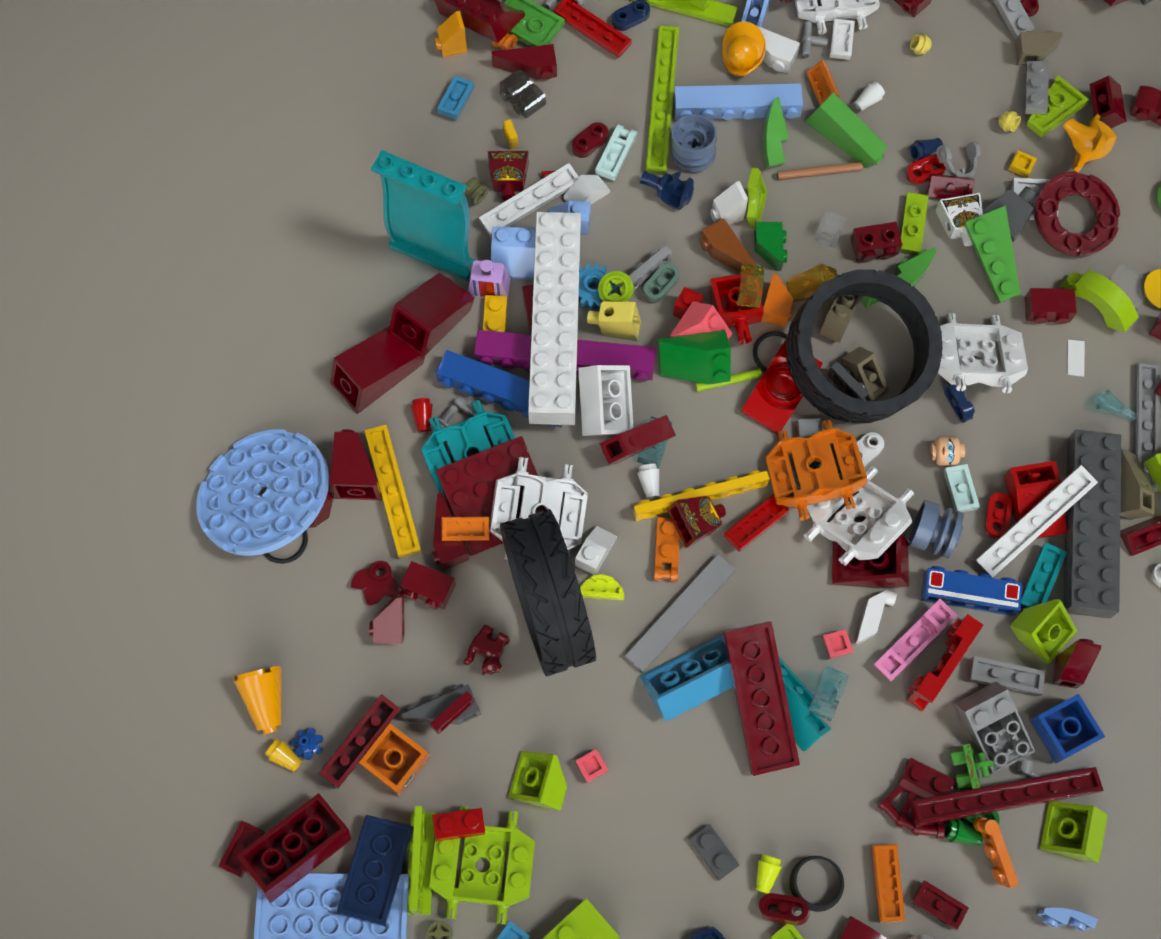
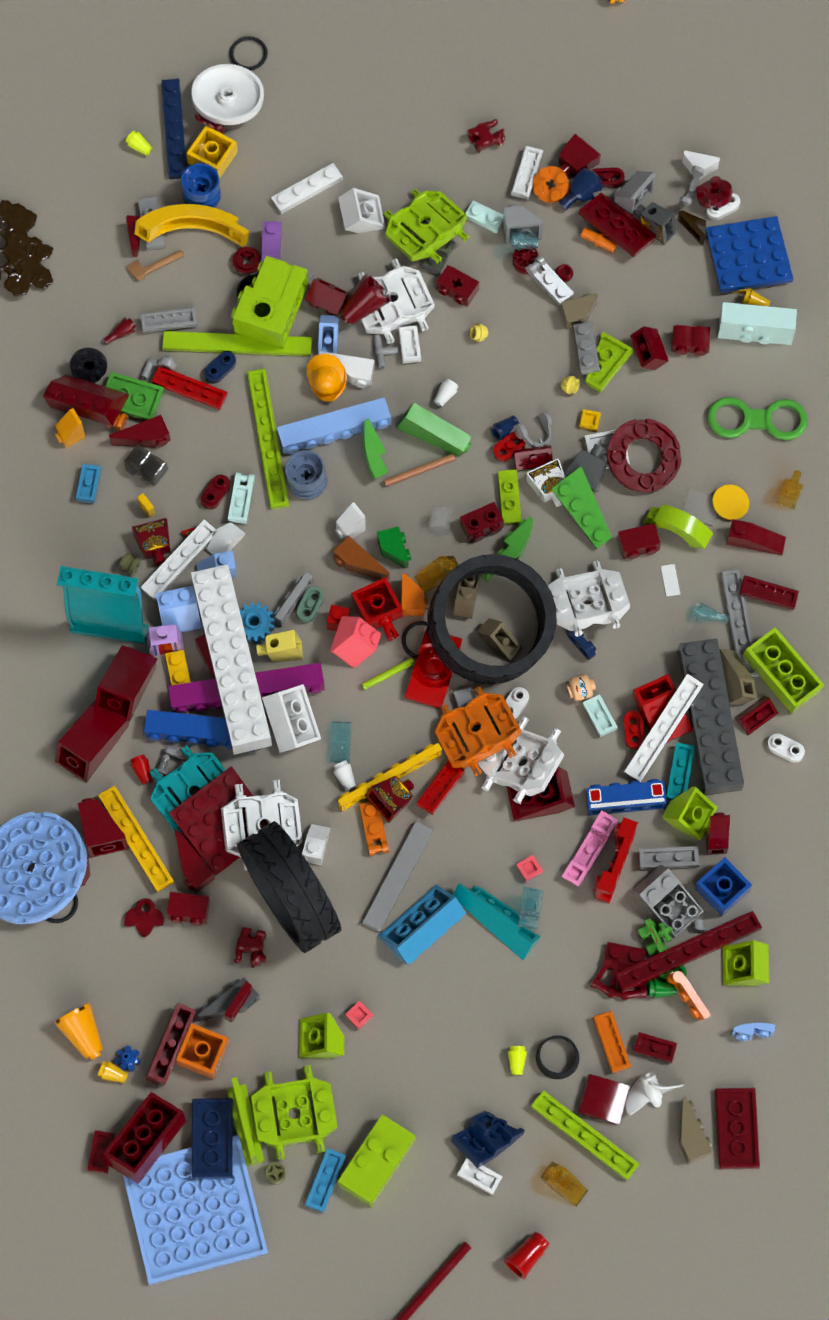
camera: 15 degrees left, 0 degrees up
slope [369,591,405,644] -> none
red piece [432,808,485,842] -> none
orange plate [442,517,489,541] -> none
neon yellow tile [580,574,624,600] -> none
lime gear [598,271,634,302] -> none
dark red slope [599,415,676,464] -> none
dark blue piece [640,171,694,210] -> none
green slope [658,330,731,384] -> none
dark grey plate [689,824,739,881] -> none
dark red plate [723,621,800,776] -> none
clear yellow slope [737,263,764,308] -> none
lime tile [747,168,768,229] -> none
dark red plate [759,893,810,925] -> none
orange plate [806,60,840,106] -> none
dark grey plate [827,362,868,401] -> none
white piece [855,590,897,644] -> none
sand blue wheel [909,500,964,559] -> none
light orange piece [1062,114,1117,172] -> none

